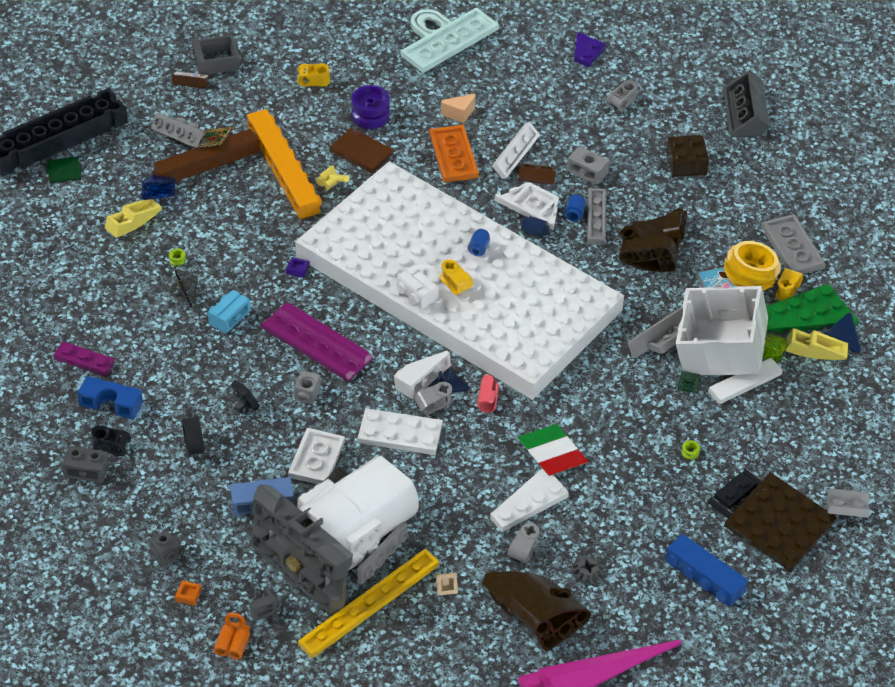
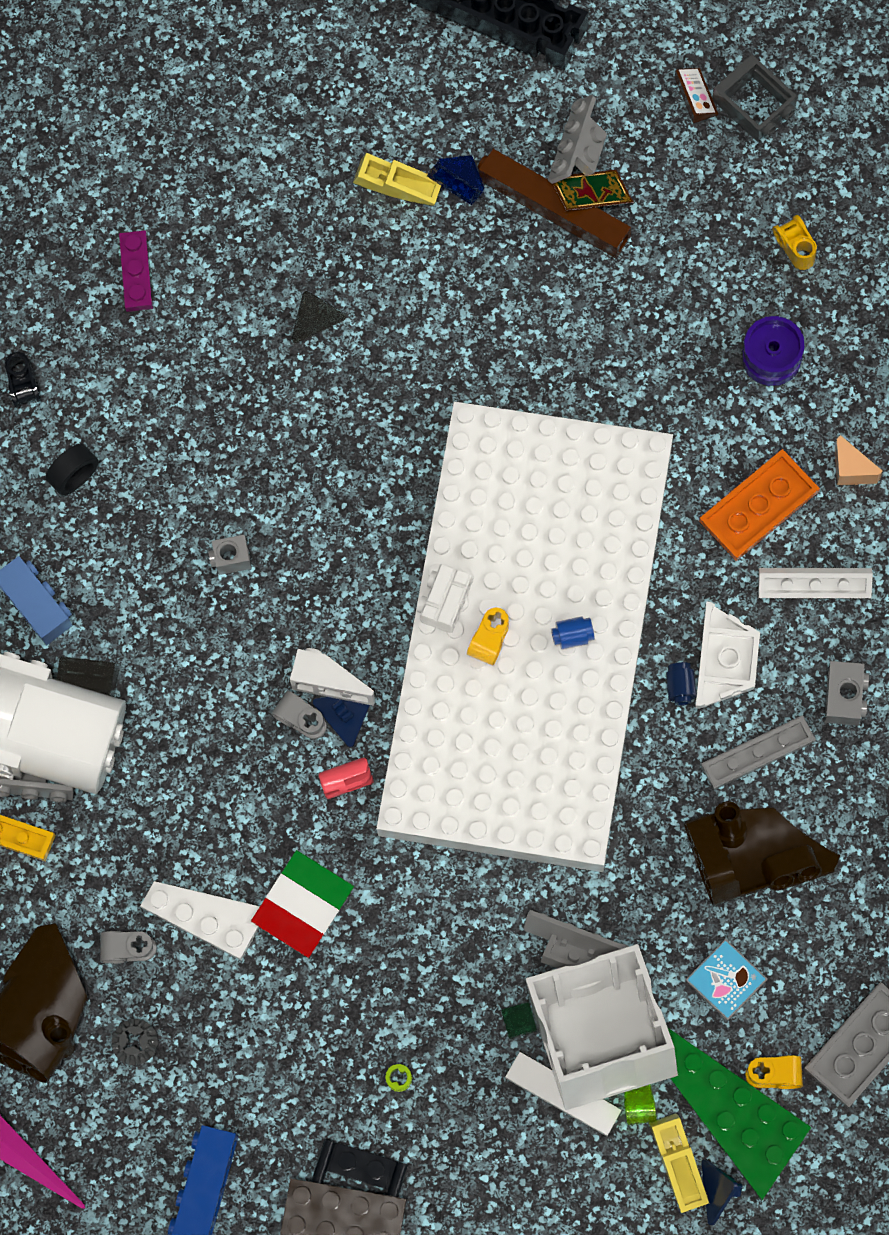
camera: 70 degrees right, 25 degrees up
dark green piece [46,156,82,183] -> none
blue arch [77,376,143,420] -> none
lime bush [169,248,186,267] -> none
medium azure brick [208,290,251,334] -> none
black hinge [230,379,260,415] -> none
light orange brick [247,109,322,219] -> none
magenta plate [260,302,373,382] -> none
dark purple tile [286,257,310,278] -> none
white plate [288,428,345,484] -> none
light yellow arm [316,165,349,190] -> none
reddish brown tile [330,128,393,173] -> none
white plate [357,408,443,455] -> none
tan slope [436,572,458,596] -> none
reddish brown slope [519,163,556,184] -> none
blue brick [565,195,586,222] -> none
yellow wheel [723,241,781,291] -> none

